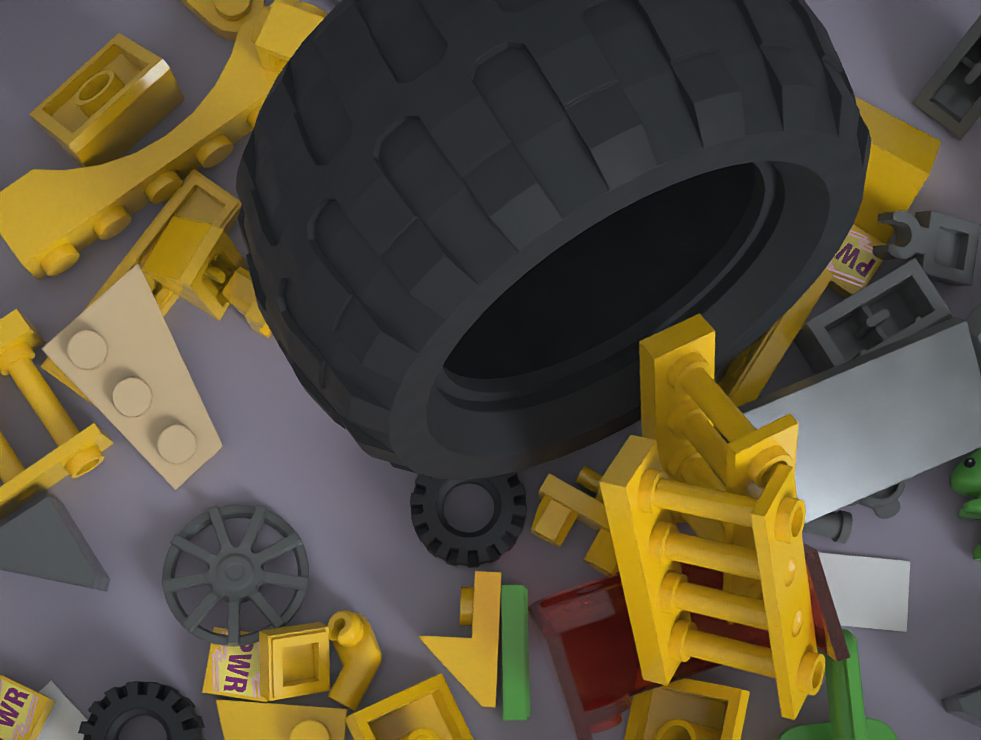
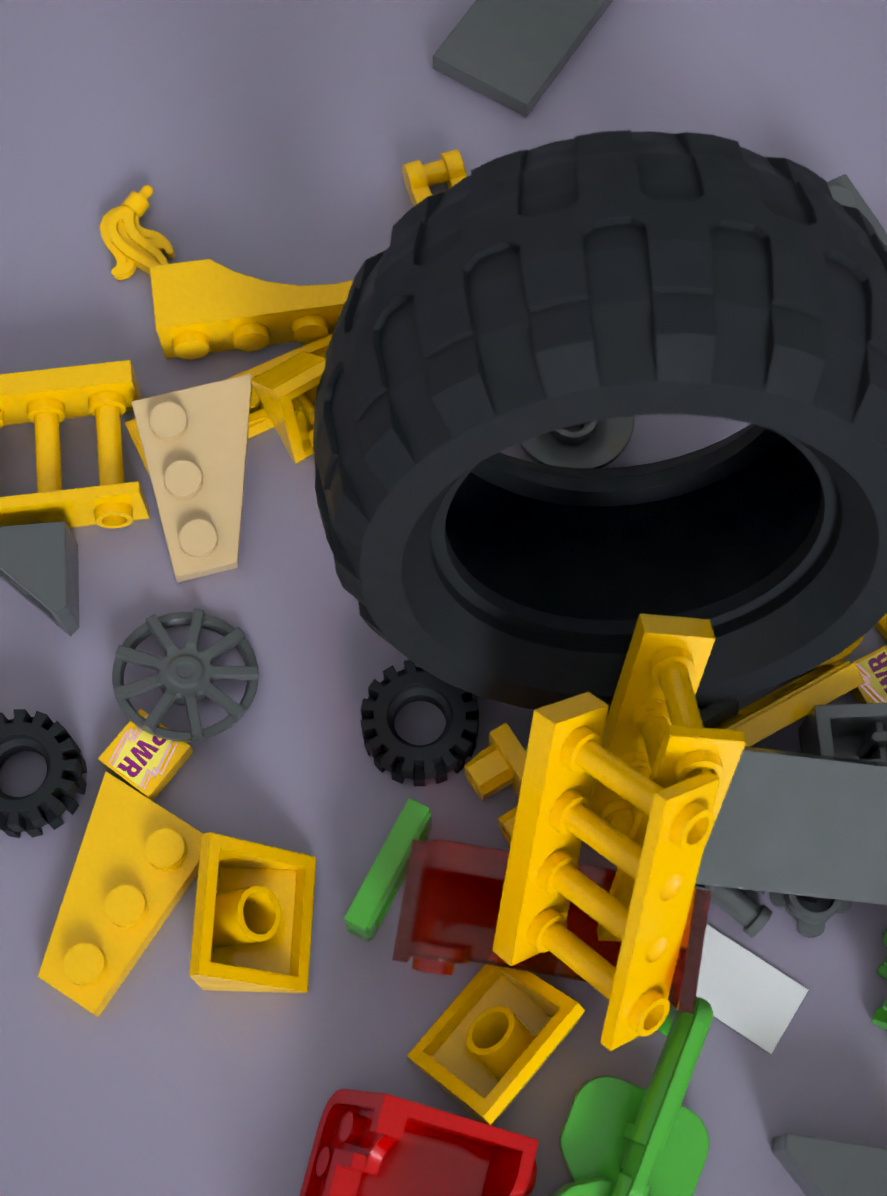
camera: 30 degrees right, 10 degrees down
yellow slope [29,33,185,168] -> none
yellow tile [259,622,330,701] -> none
yellow arm [327,609,382,712] -> none
yellow slope [418,571,501,708] -> none

